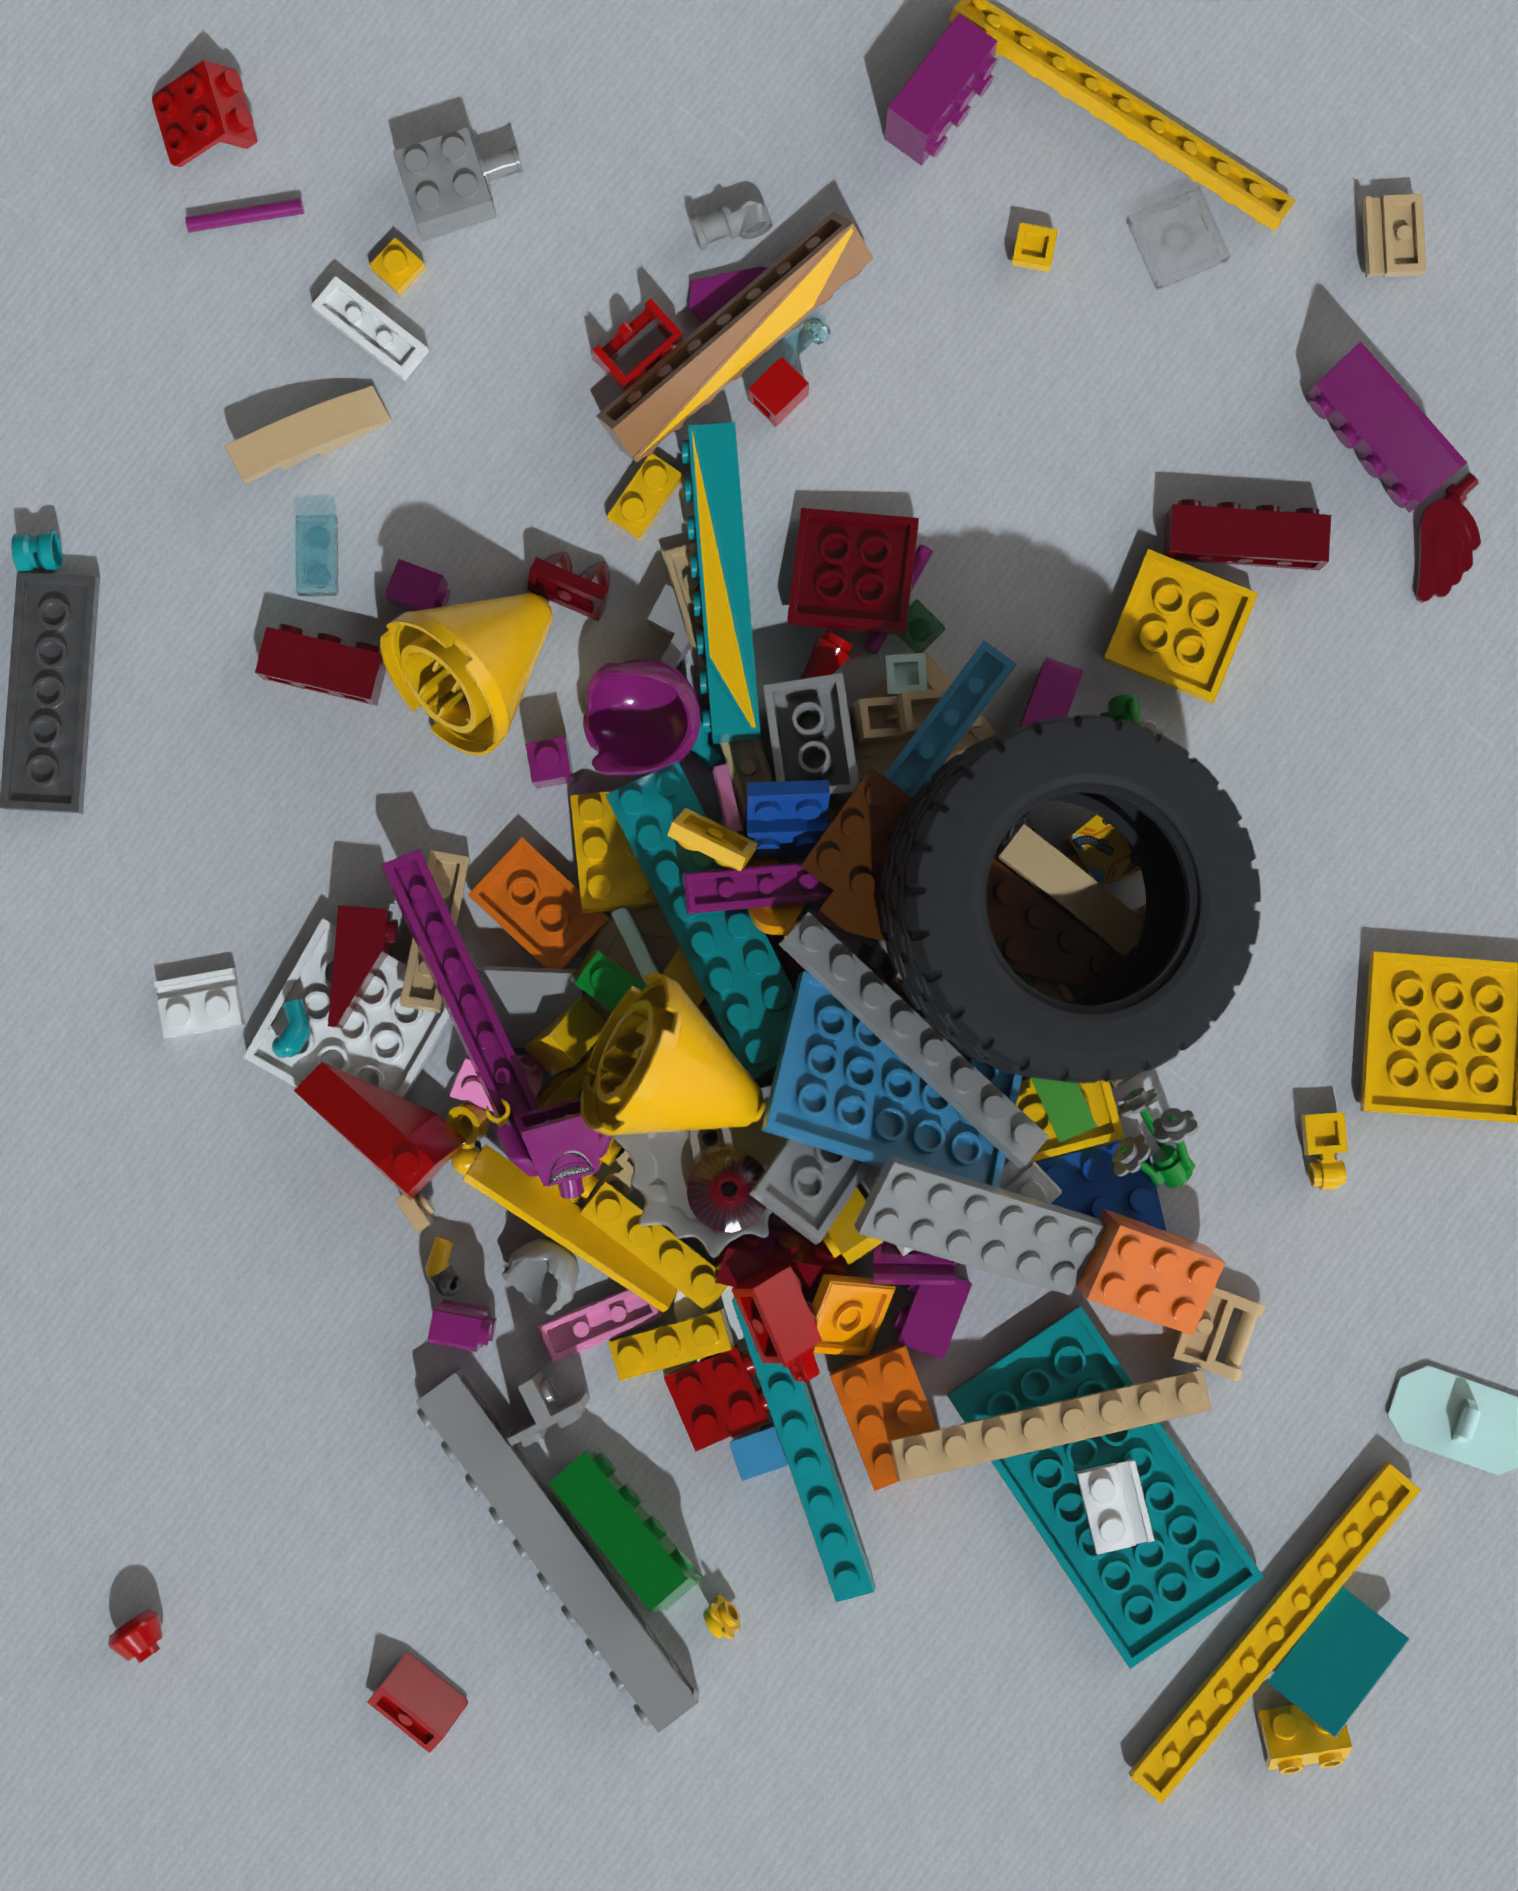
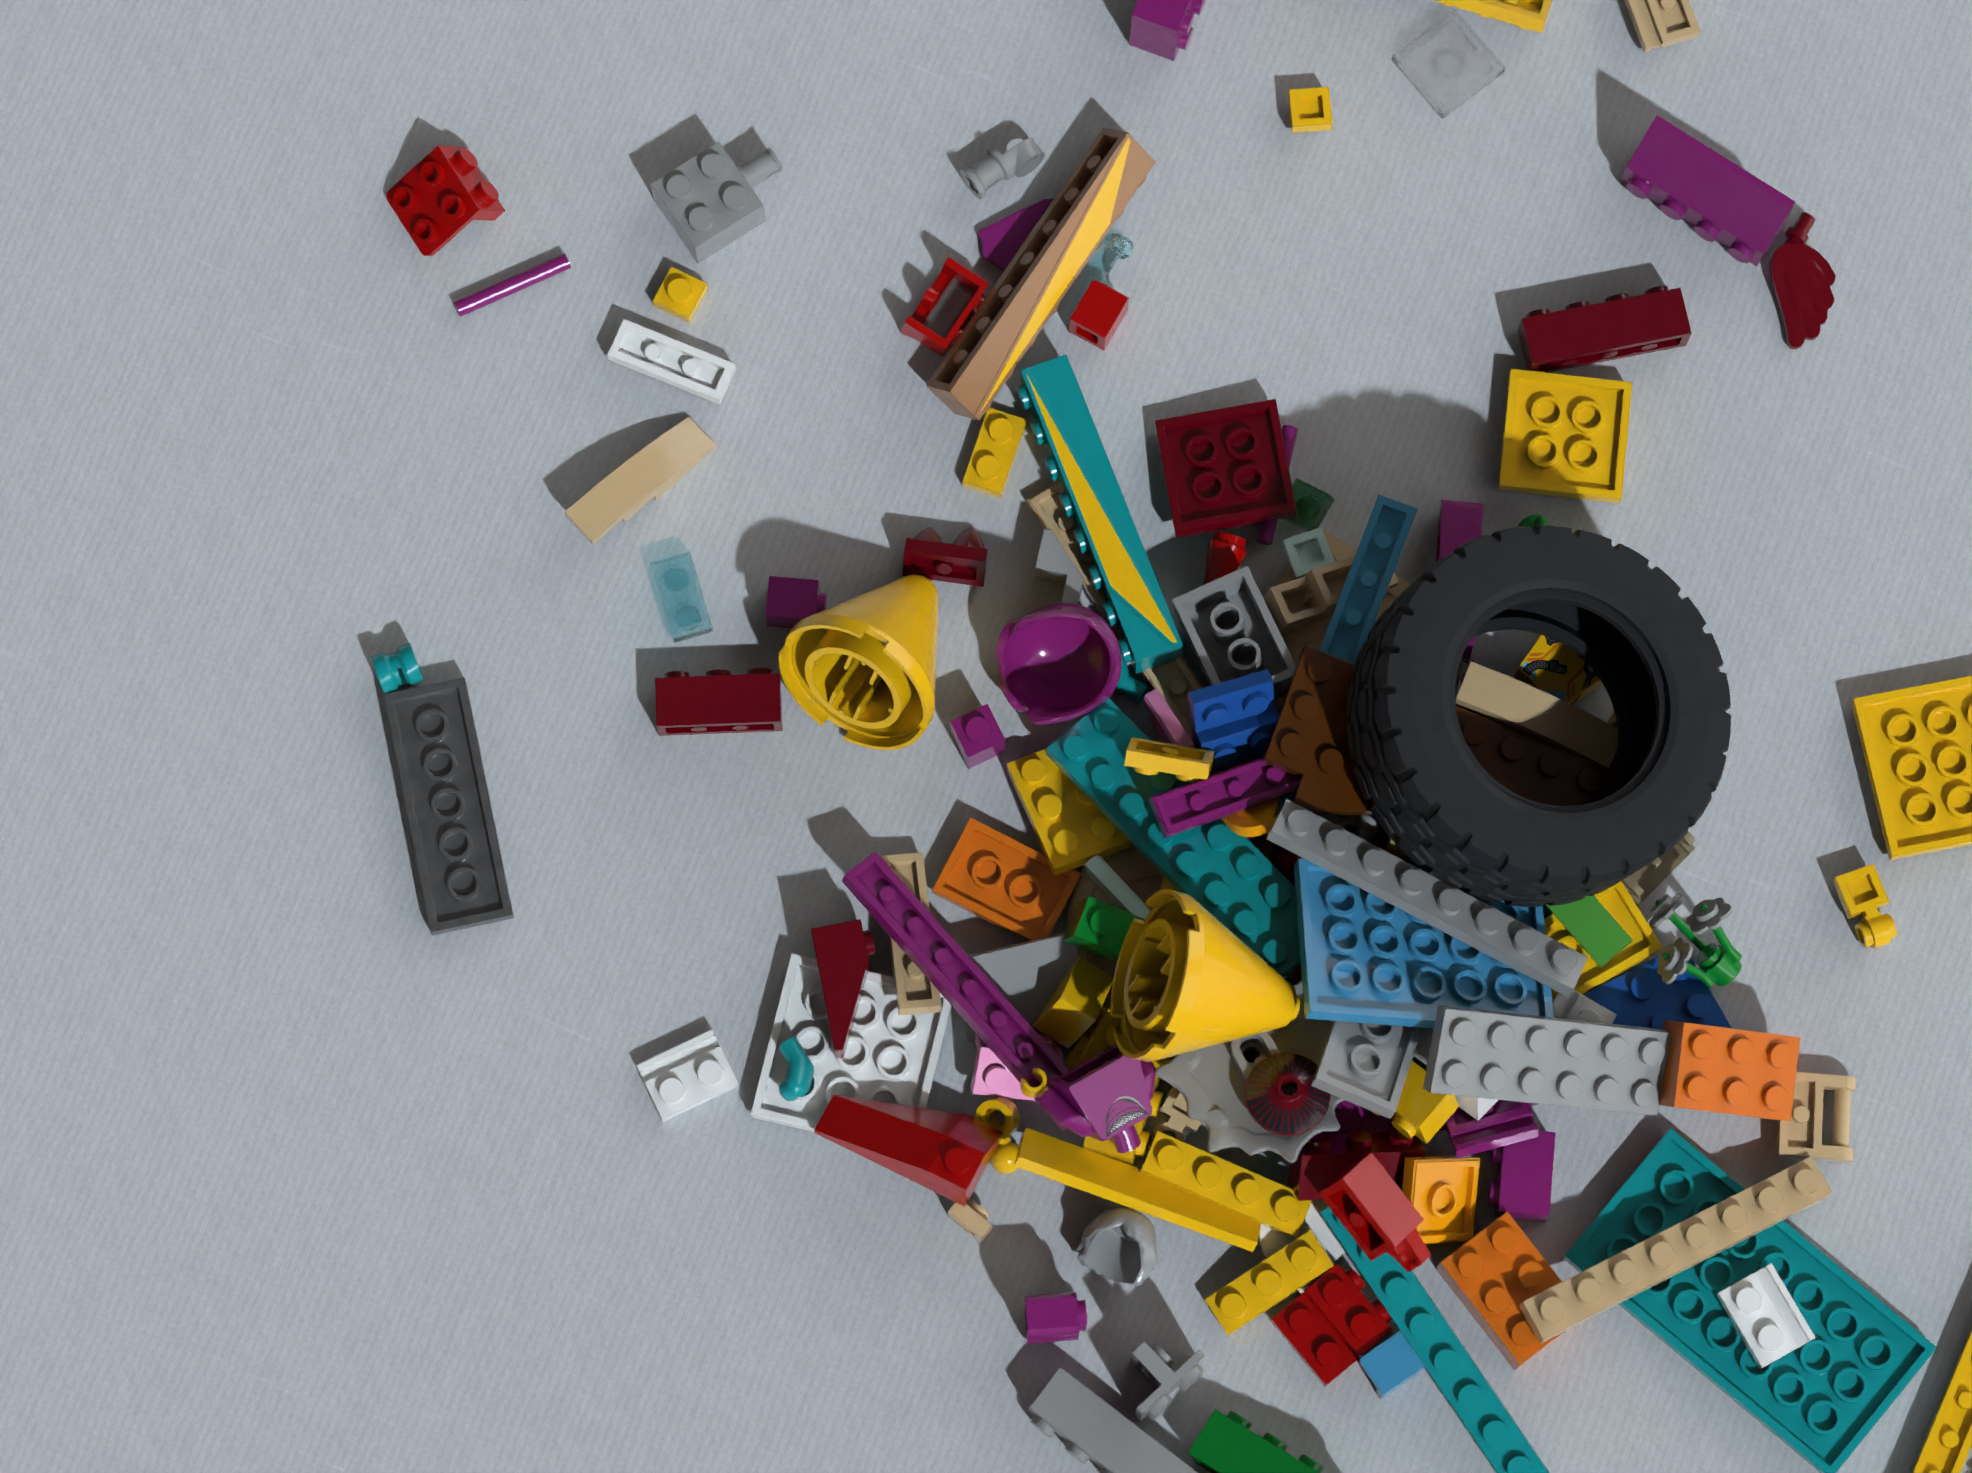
camera: 20 degrees left, 10 degrees down
arm [425,1236,462,1296] -> none
bright pink tile [537,1288,664,1363] -> none

